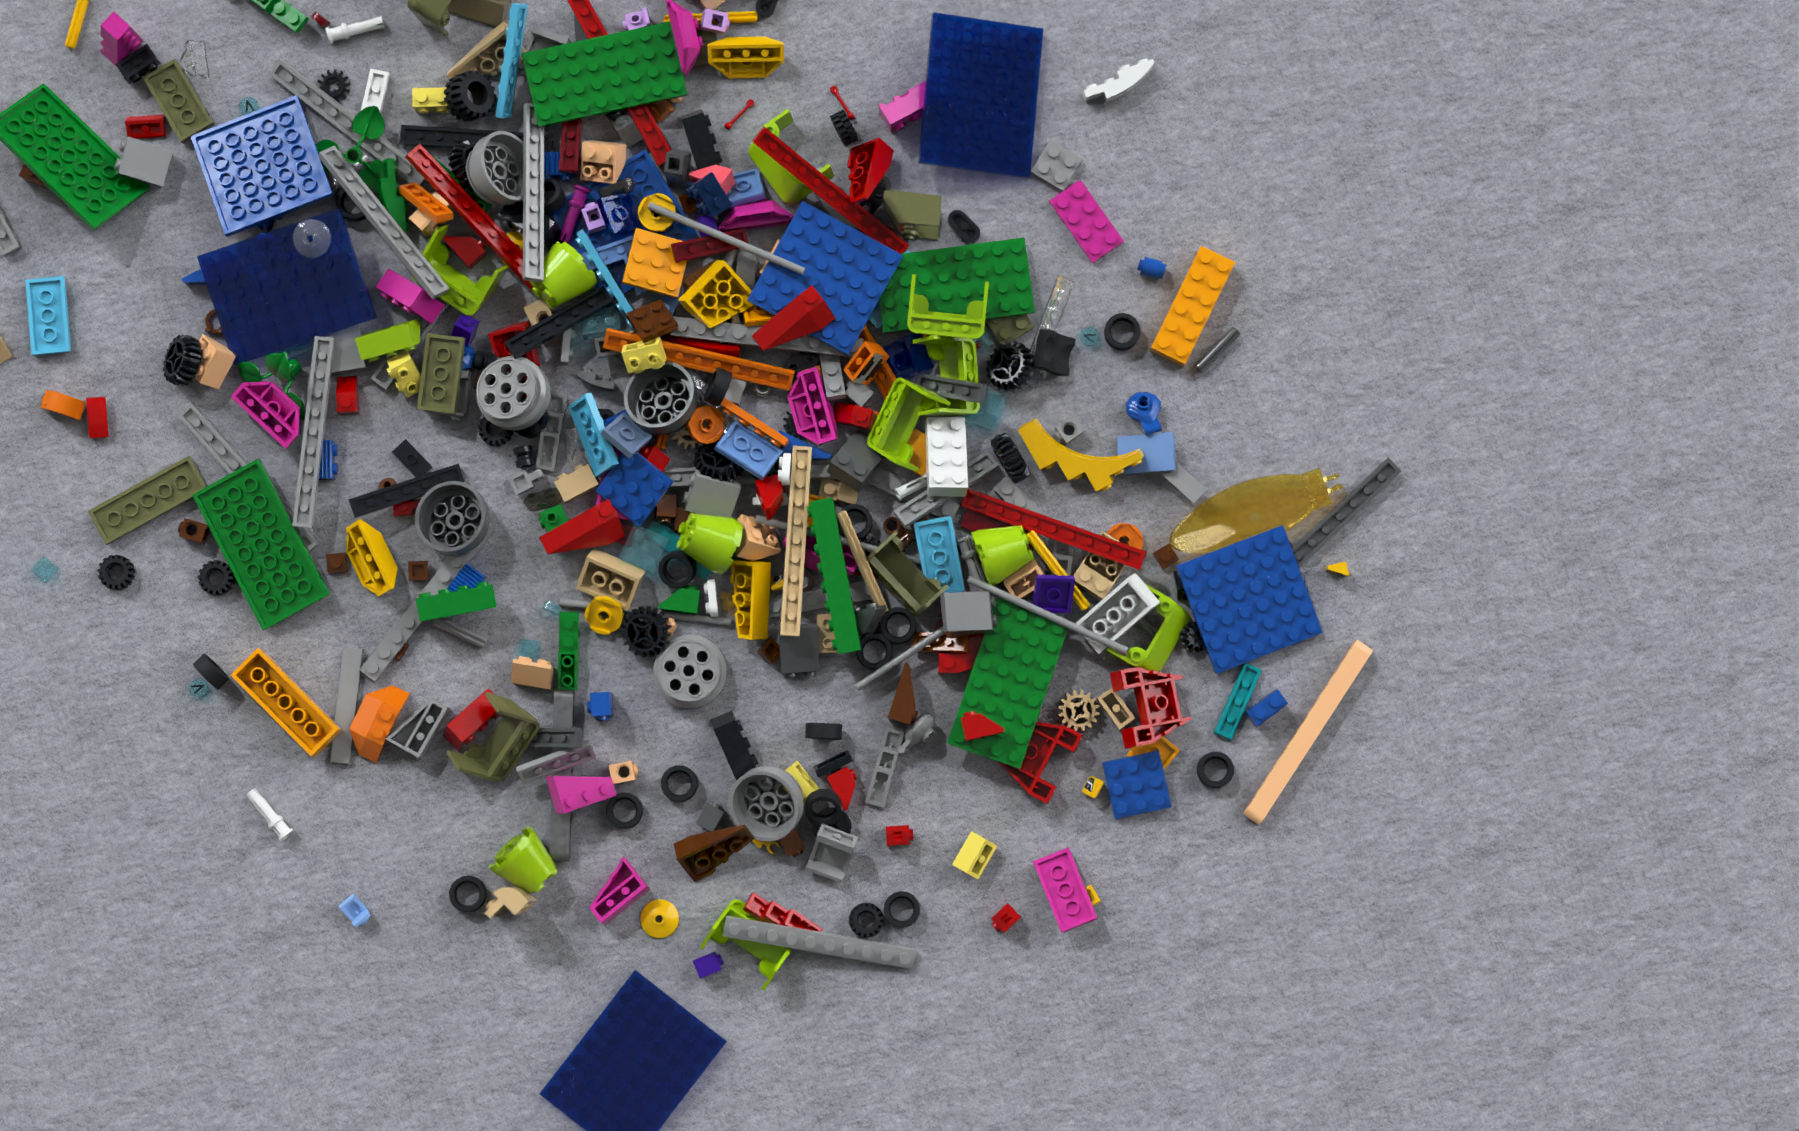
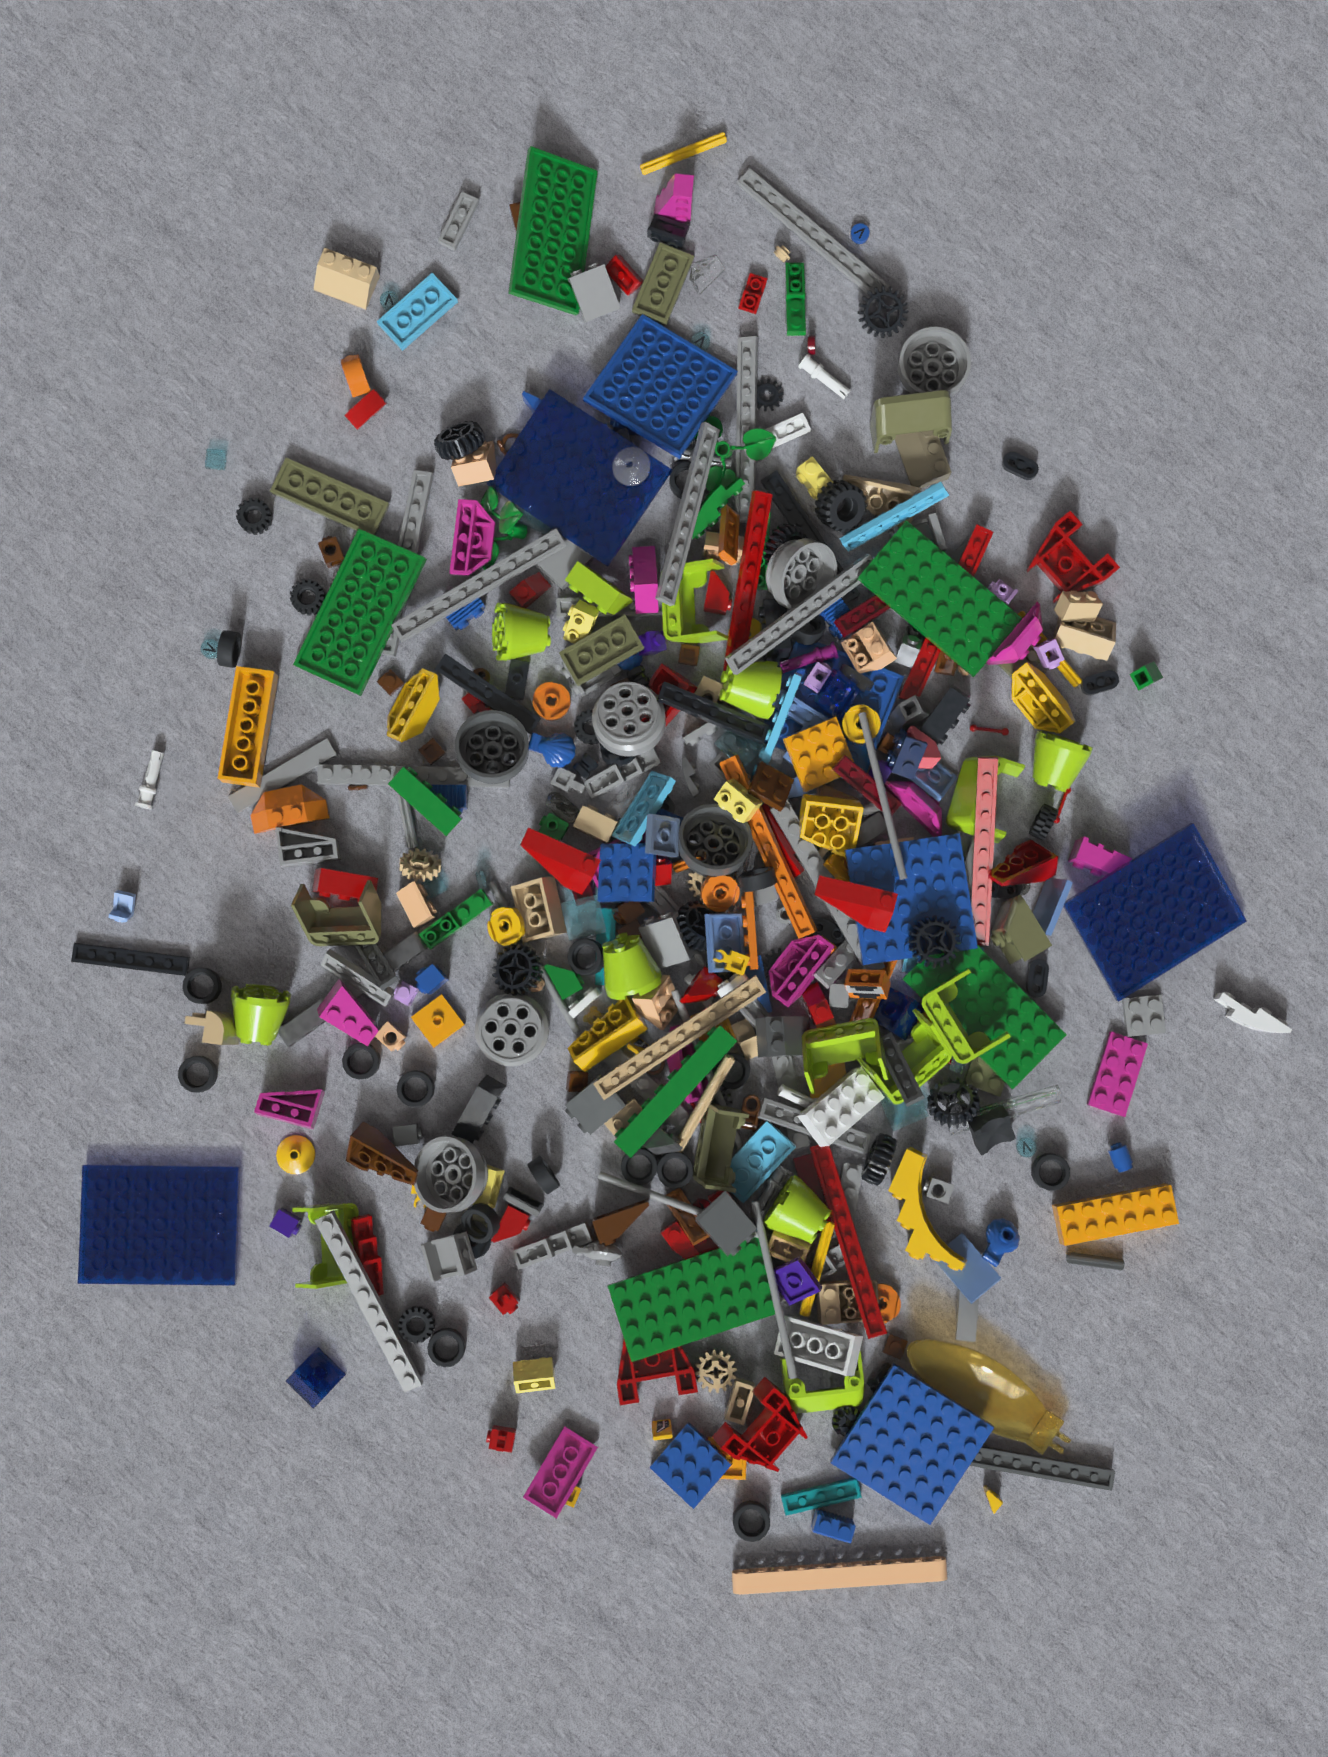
camera: 45 degrees right, 0 degrees up
red slope [960,711,1004,741] -> none
none -> black tile [71,943,190,976]
none -> black tyre [178,1056,217,1093]
none -> clear blue slope [286,1347,346,1409]
none -> clear light blue tile [380,291,399,311]
none -> lavender brick [394,980,419,1006]
none -> tan gear [399,848,441,882]
none -> light orange plate [411,994,465,1048]
none -> lime cone [492,603,551,661]
none -> blue animal [529,733,576,768]
none -> orange plate [533,682,570,721]
none -> reddish brown plate [678,644,700,667]
none -> yellow plate [713,950,750,976]
none -> red slope [738,273,768,315]
none -> black gear [907,915,961,968]
none -> lime cone [1032,731,1093,792]
none -> medium blue tile [1033,878,1073,936]

